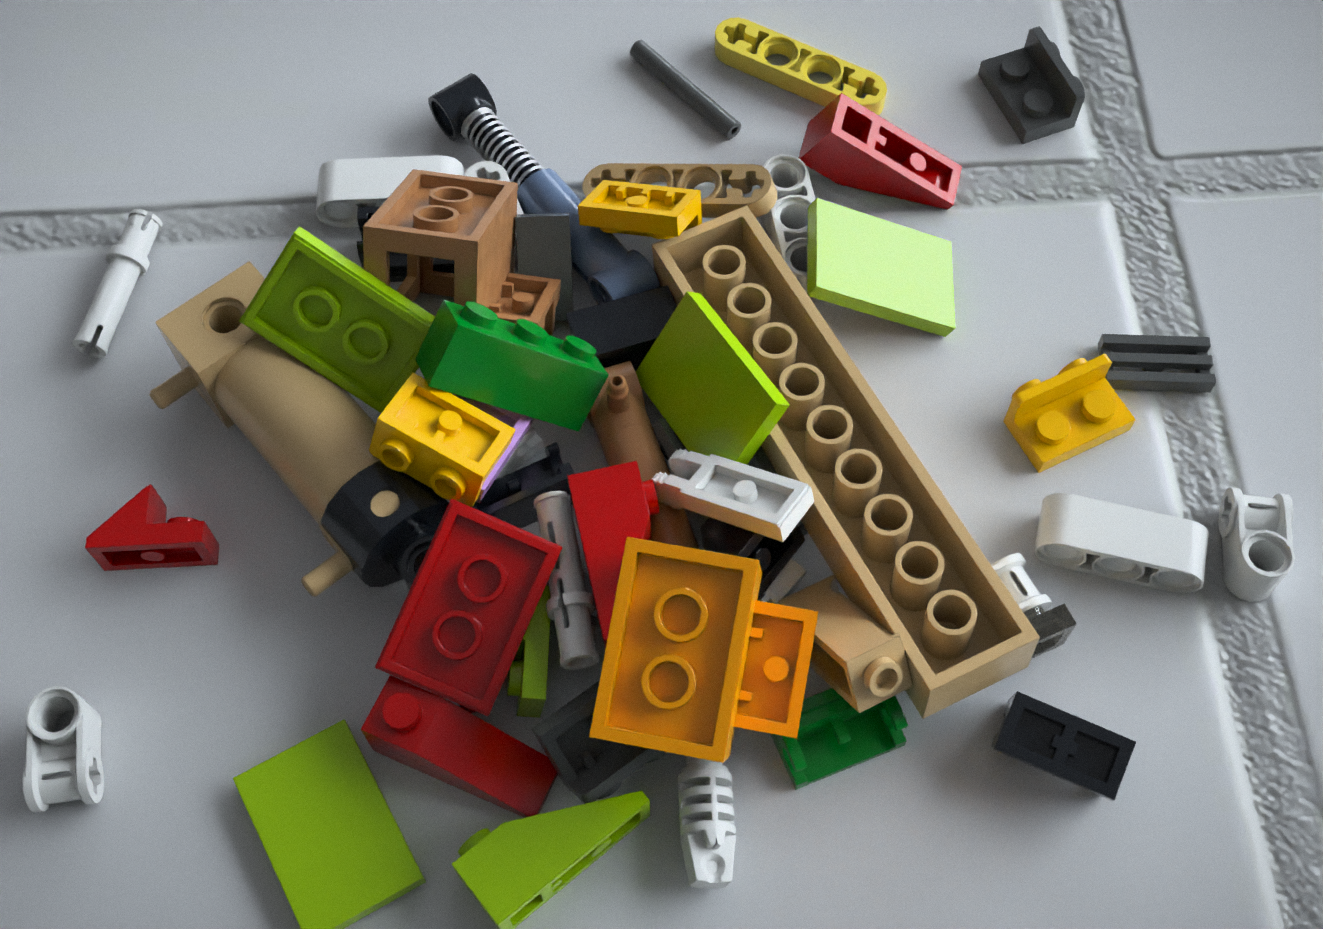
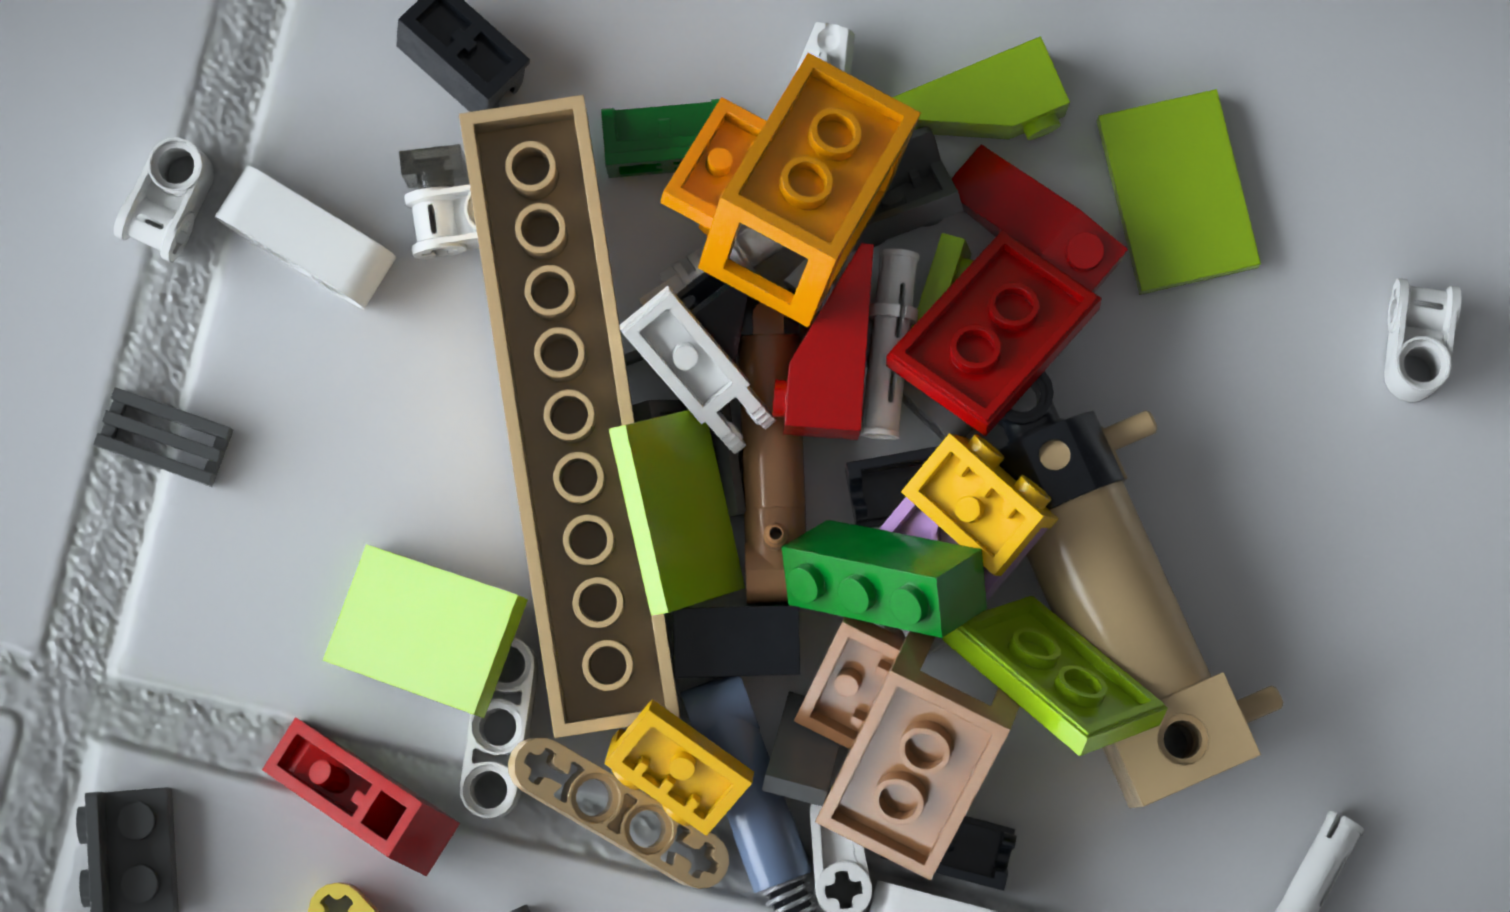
camera: 160 degrees left, 20 degrees up
red slope [85,484,219,571] -> none
tan window [778,574,913,713] -> none
yellow bracket [1003,354,1136,473] -> none

